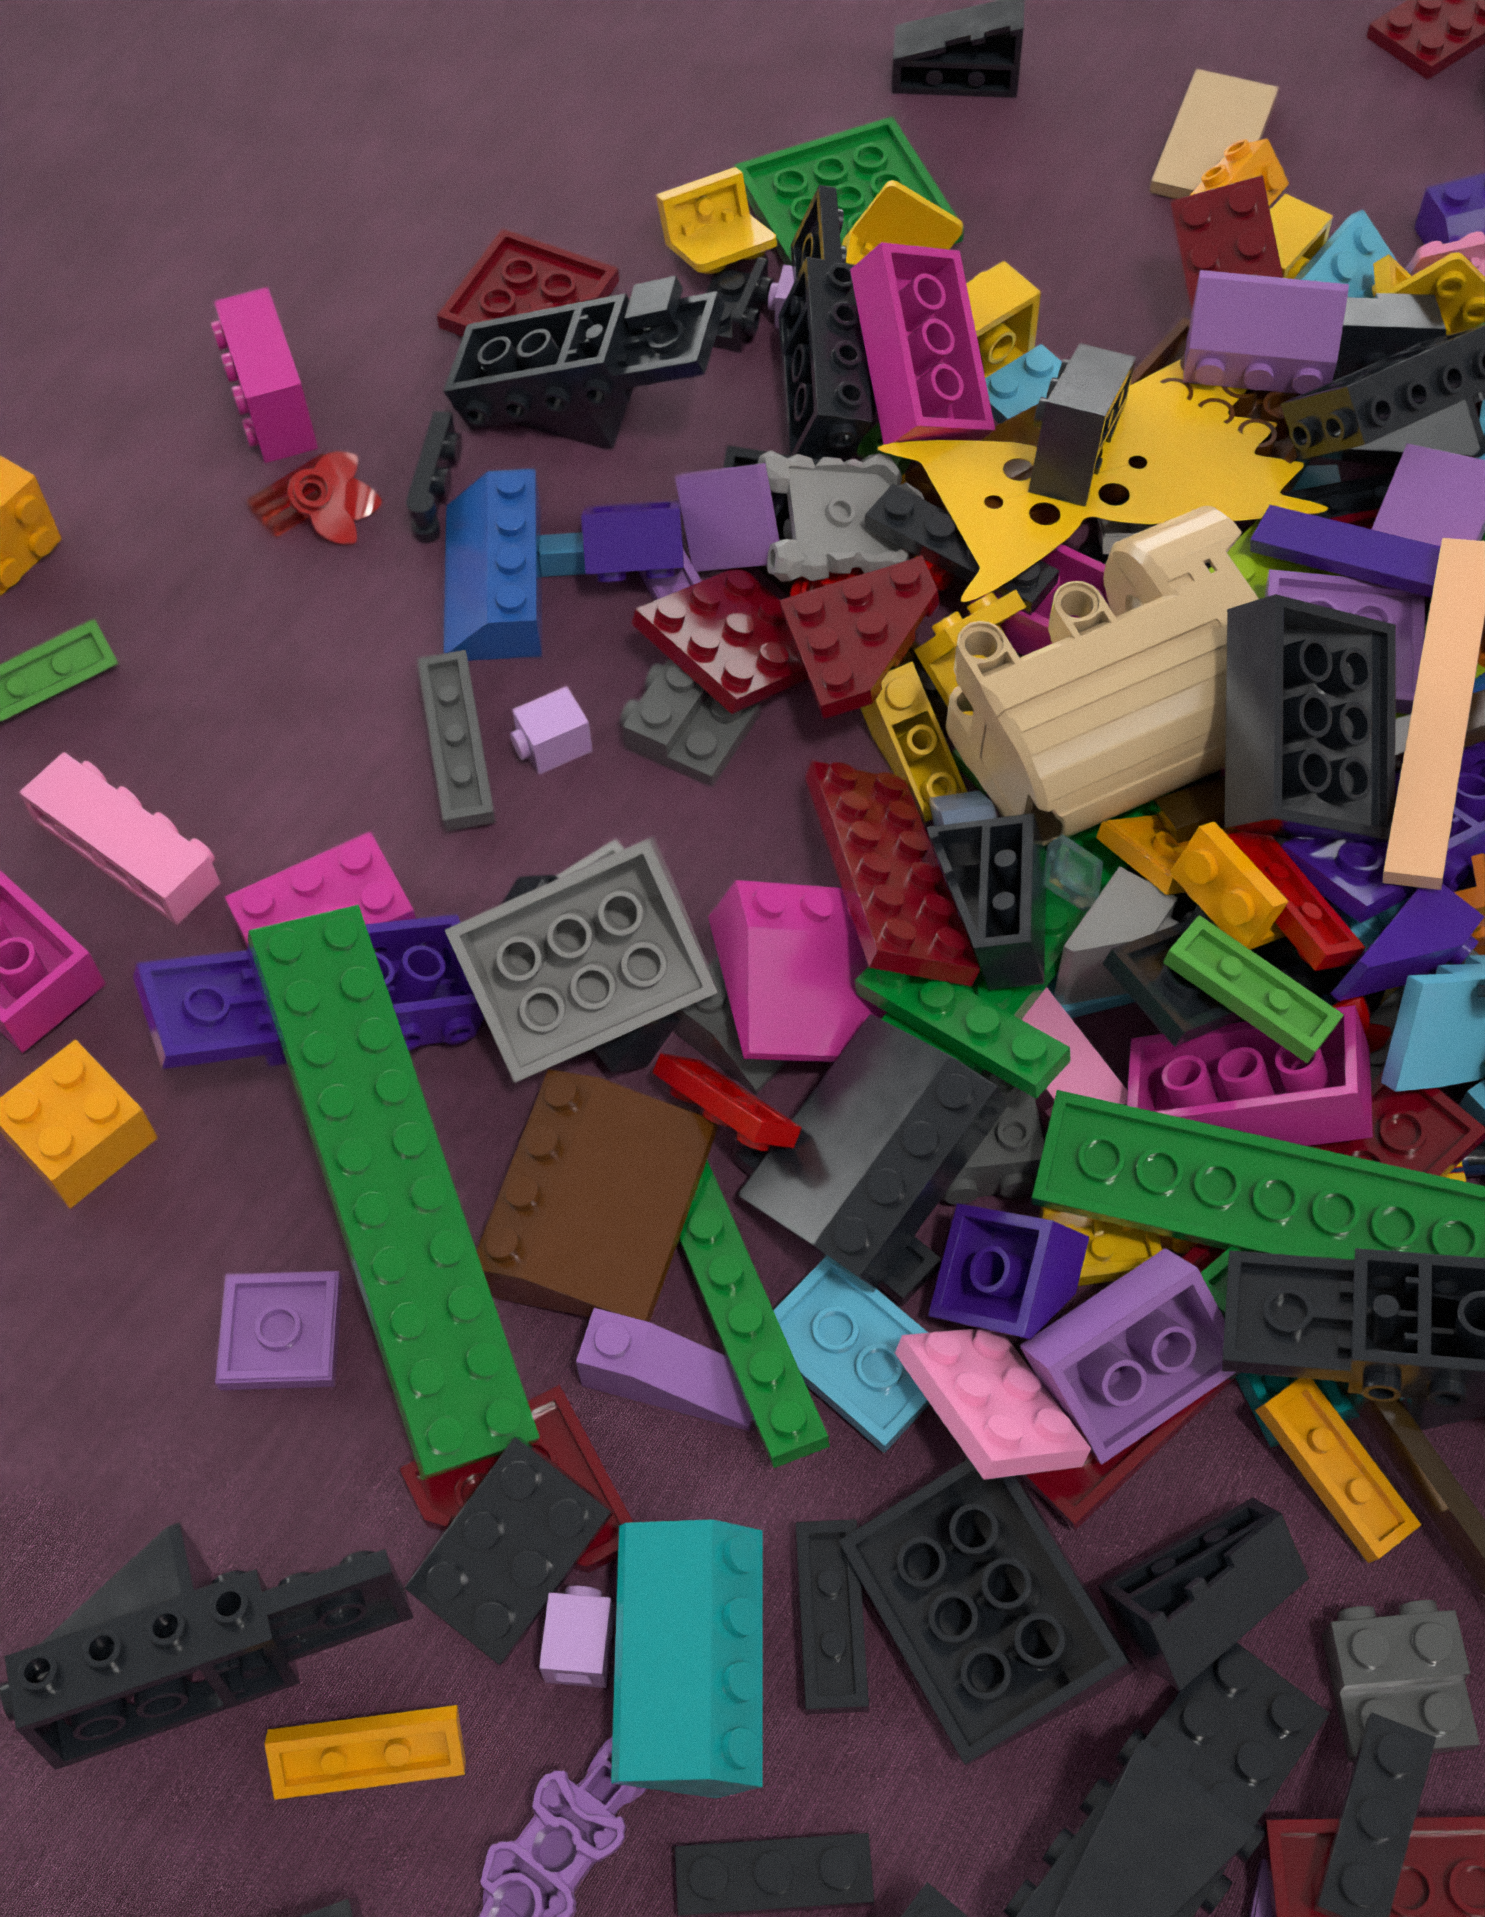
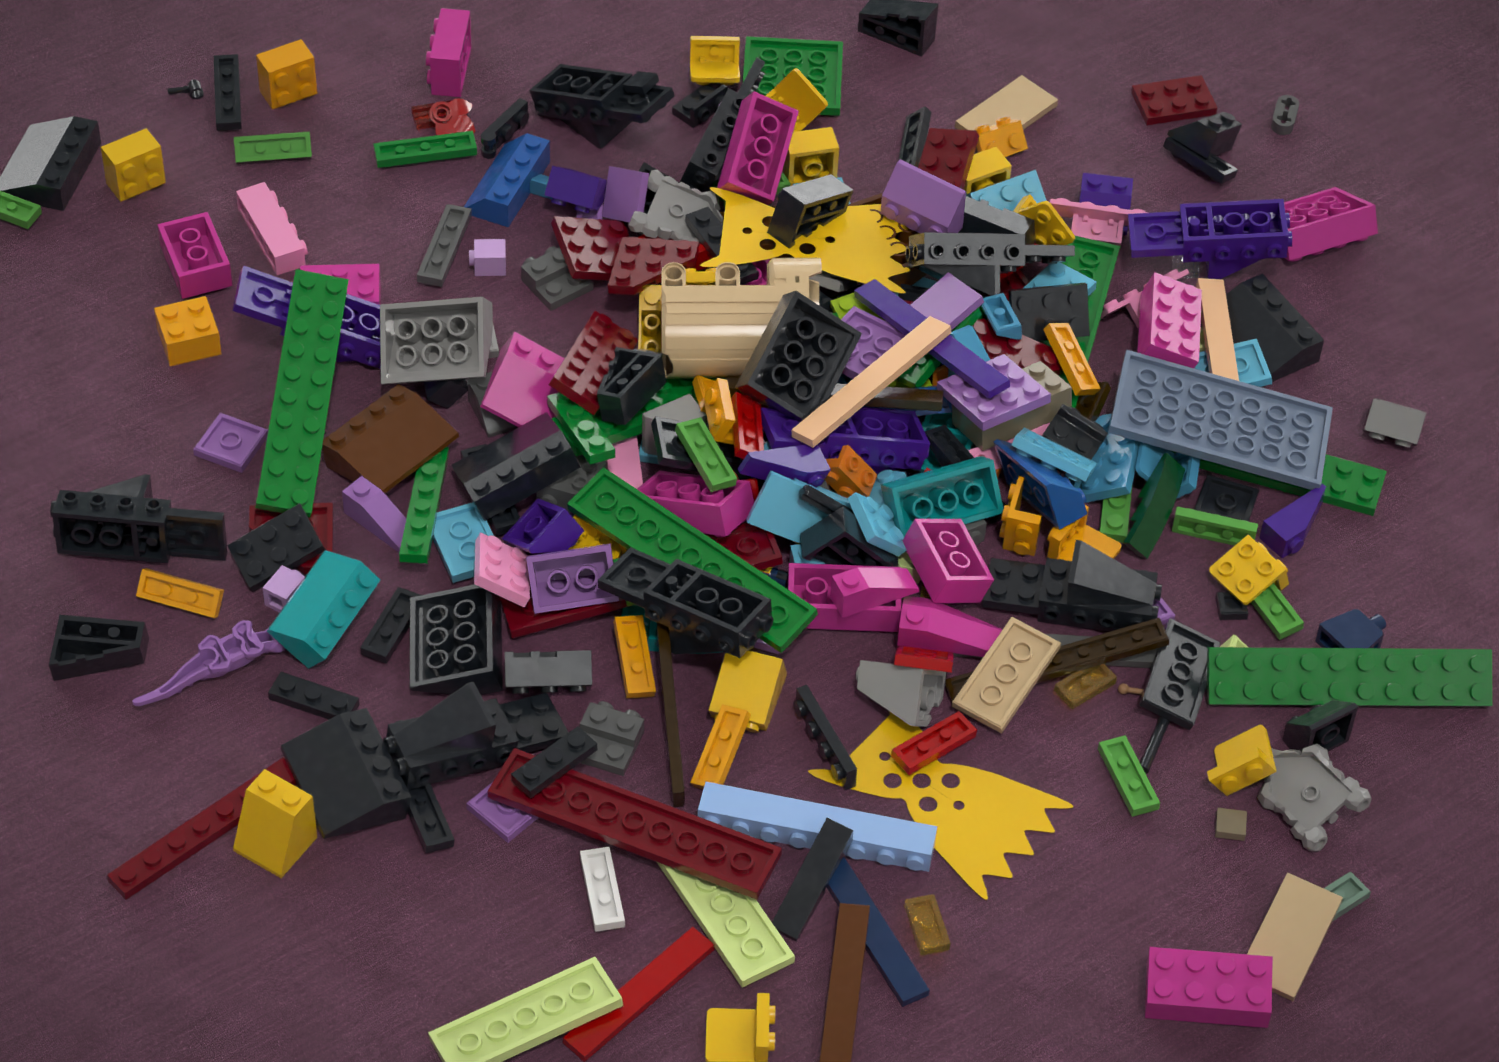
camera: 20 degrees right, 10 degrees down
dark red plate [436,228,620,337] -> none
red plate [652,1053,802,1151] -> none
clear light blue plate [1042,834,1103,912] -> none
none -> green plate [373,131,477,168]
none -> black plate [898,106,931,168]

